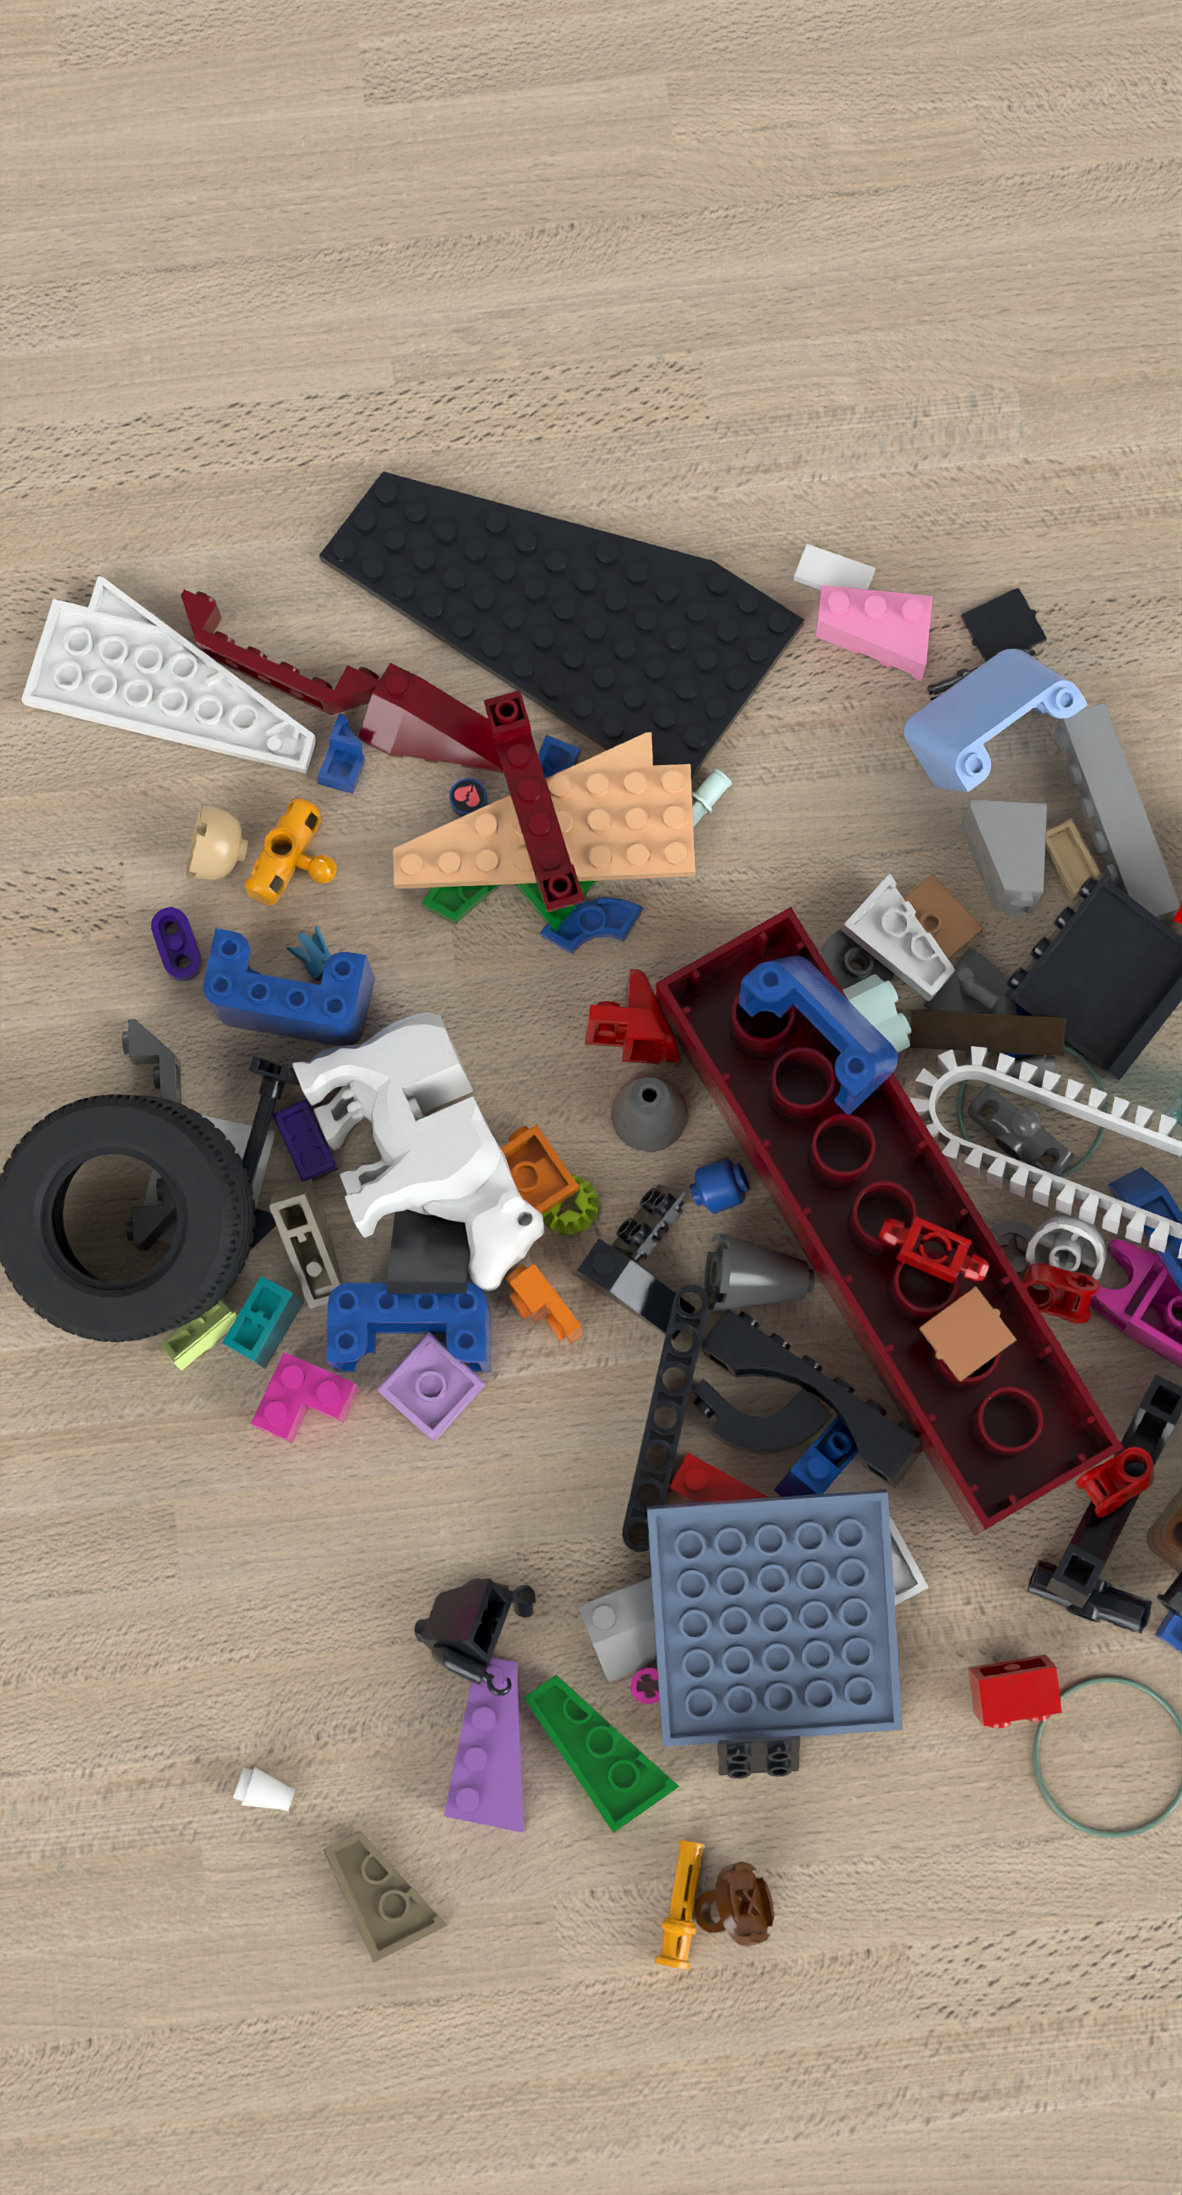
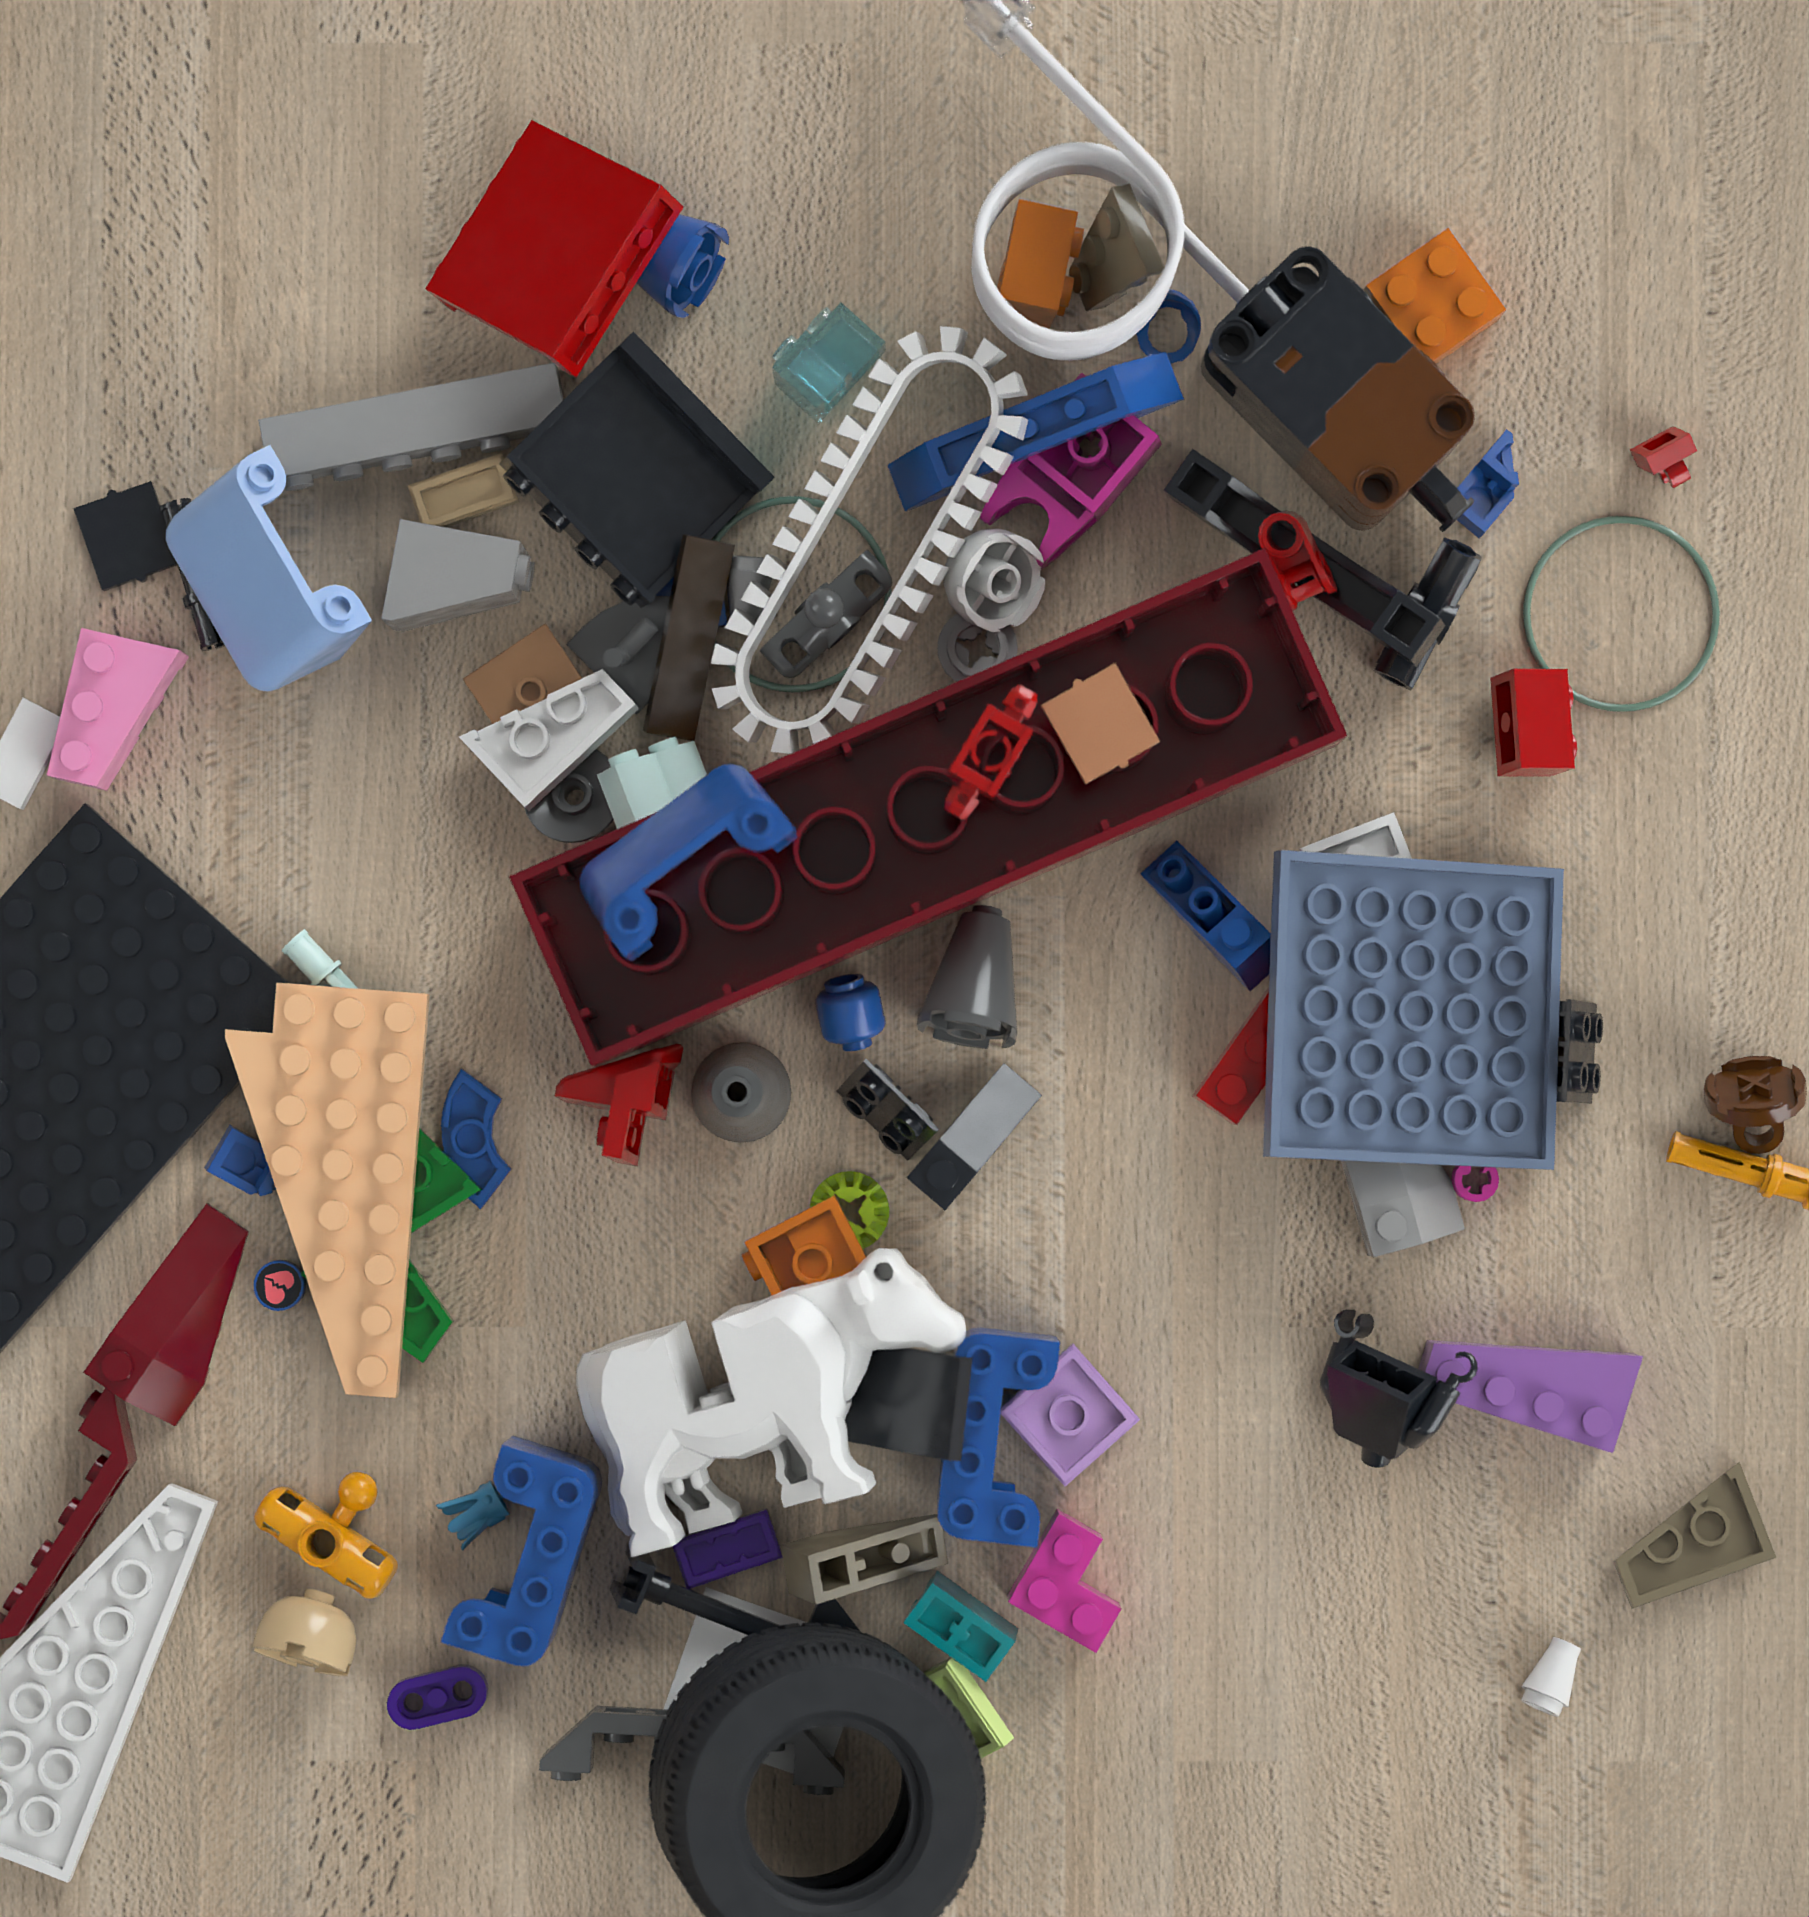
camera: 90 degrees left, 10 degrees up
blue slope [317,713,365,794] -> none
dark red slope [484,690,585,912] -> none
orange plate [505,1264,583,1345] -> none
green wing [523,1675,680,1833] -> none
black beam [622,1284,709,1552] -> none
black arch [692,1379,832,1454] -> none
black arch [701,1309,923,1488] -> none
red piece [1022,1263,1100,1324] -> none

